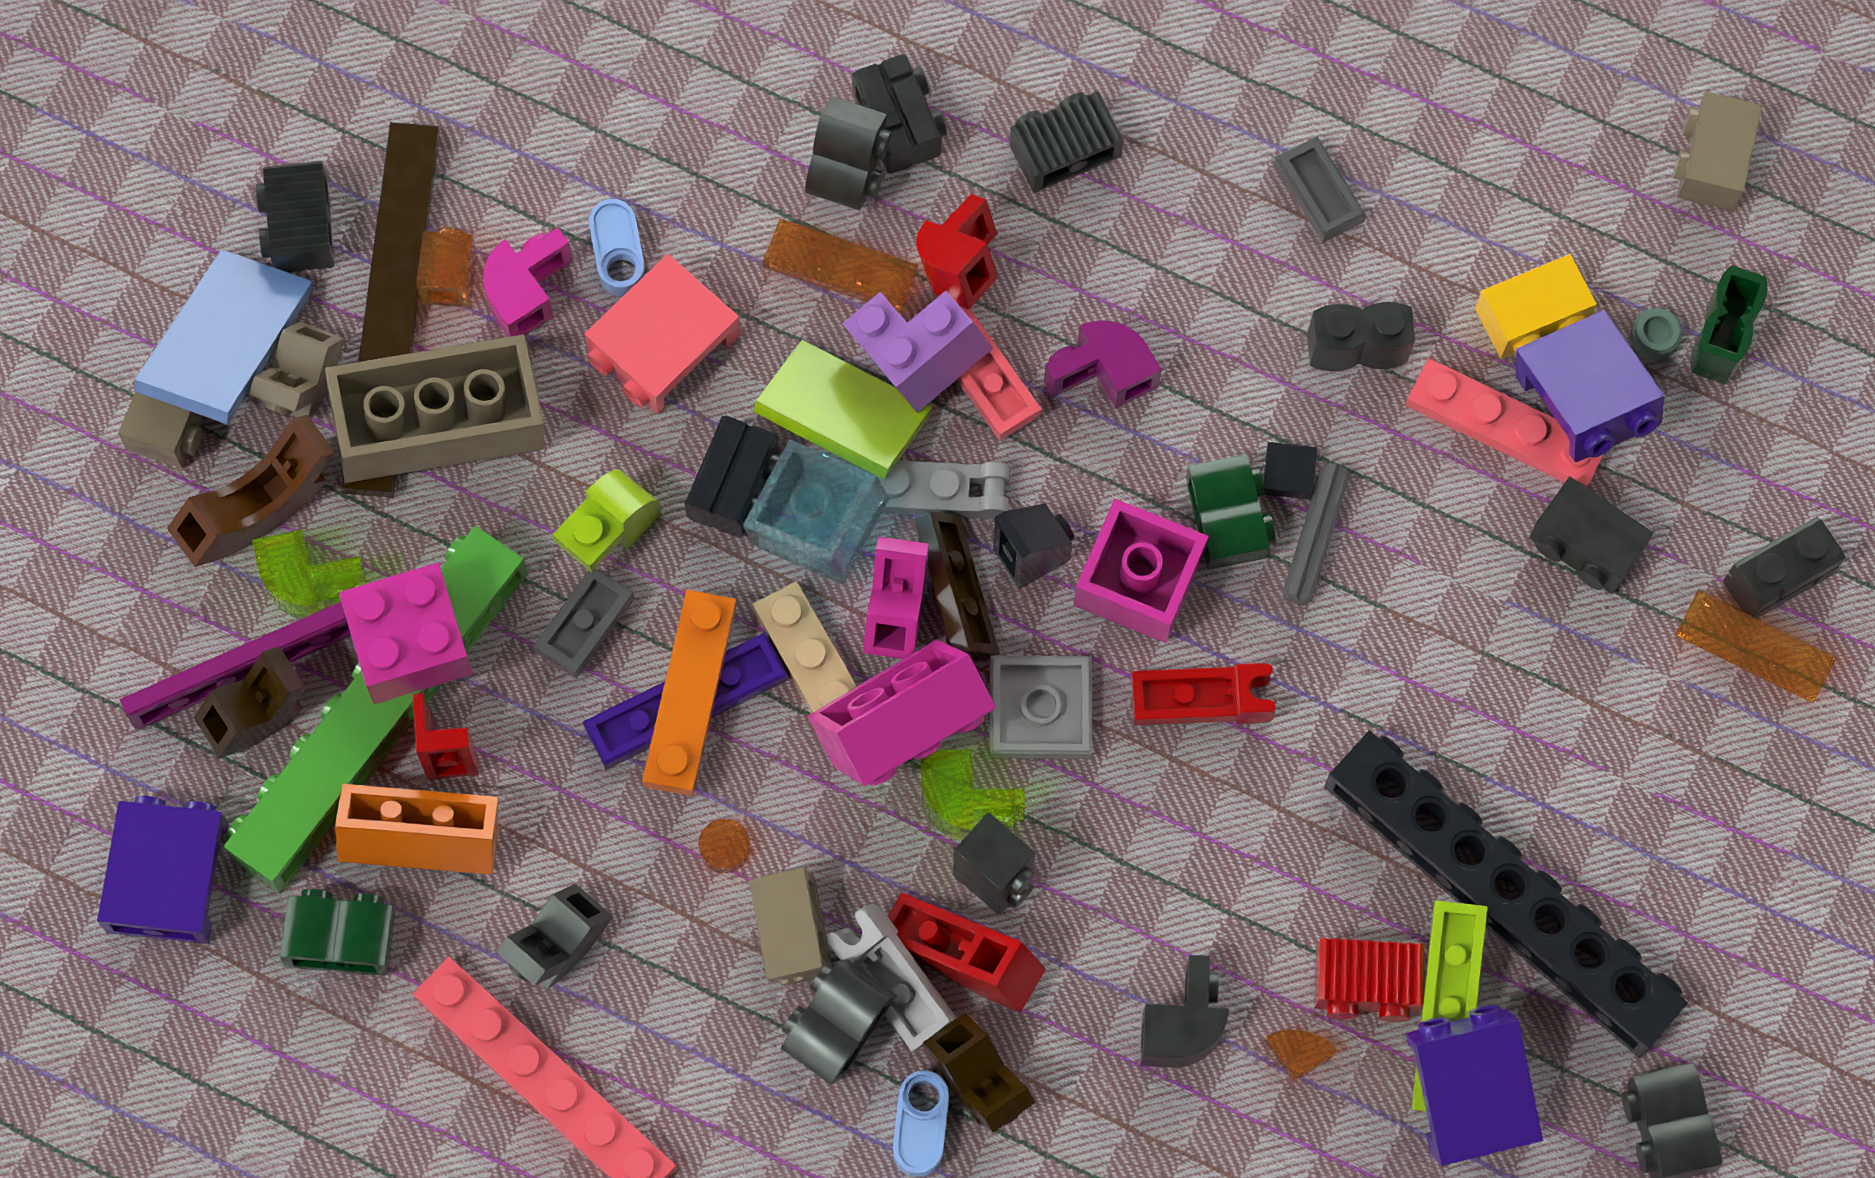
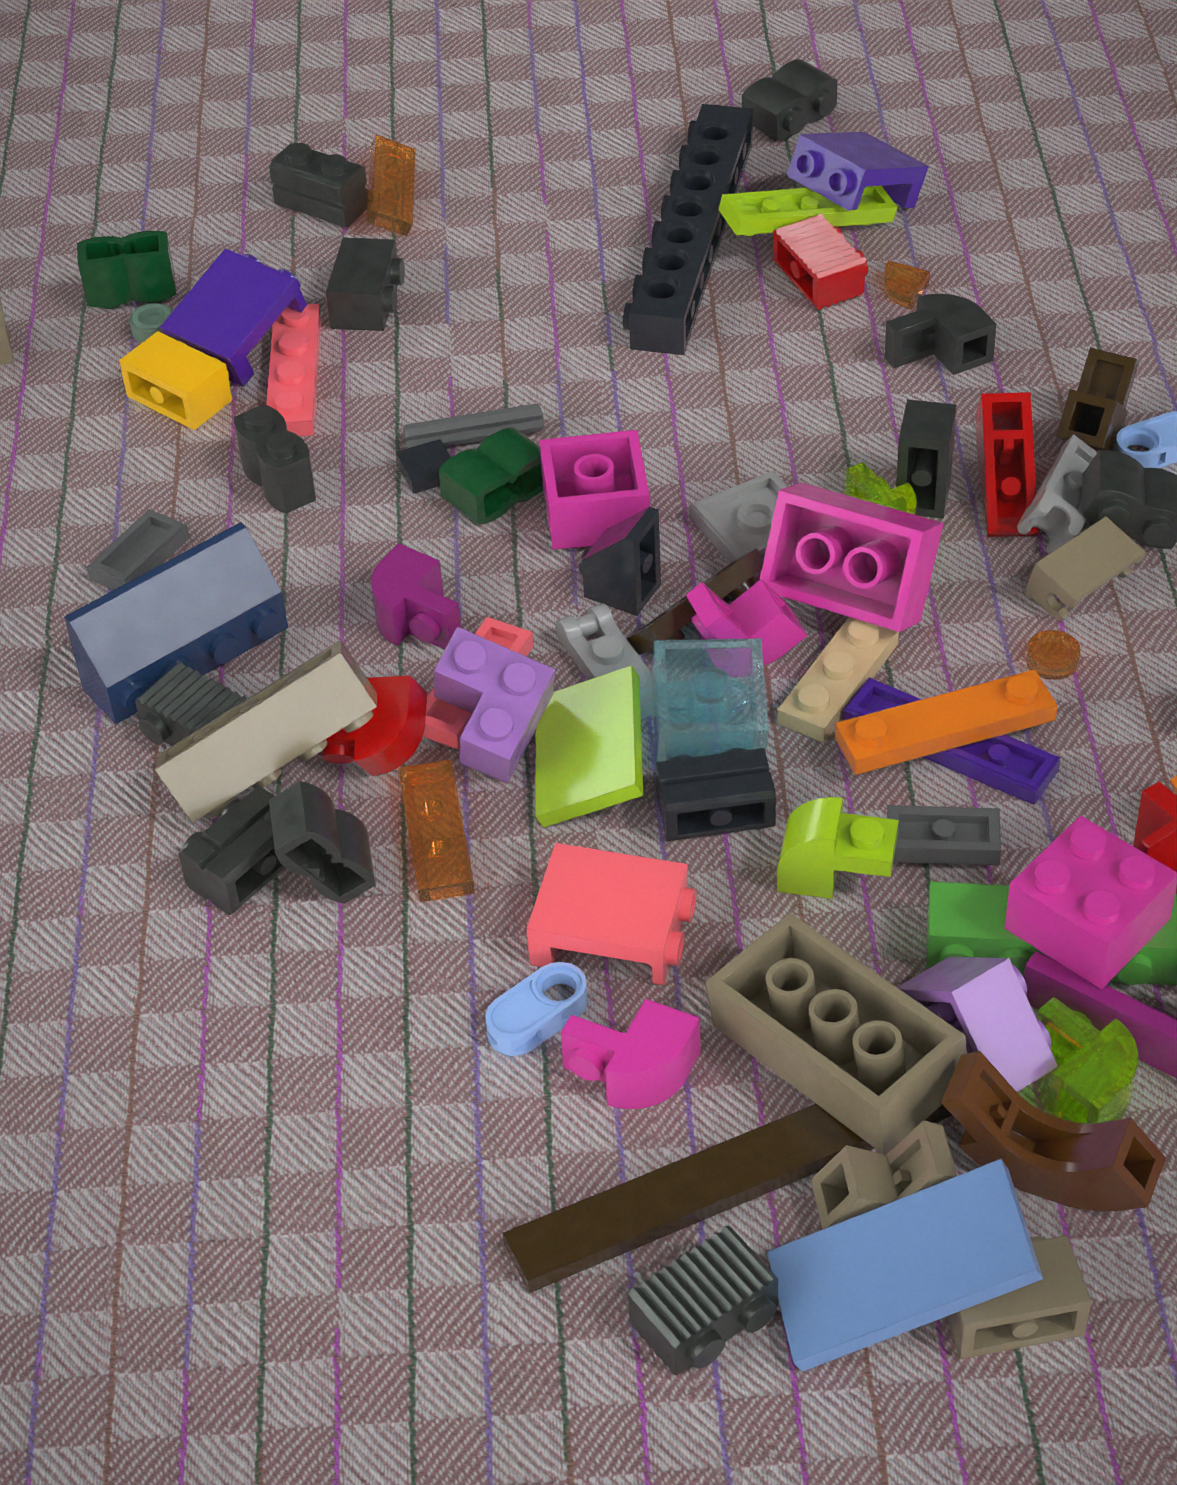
camera: 115 degrees left, 25 degrees down
clear orange brick [416,227,477,308] -> none
red plate [1131,663,1276,726] -> none
none -> slope [64,522,288,724]
none -> brick [155,640,377,823]
none -> brick [897,957,1058,1092]

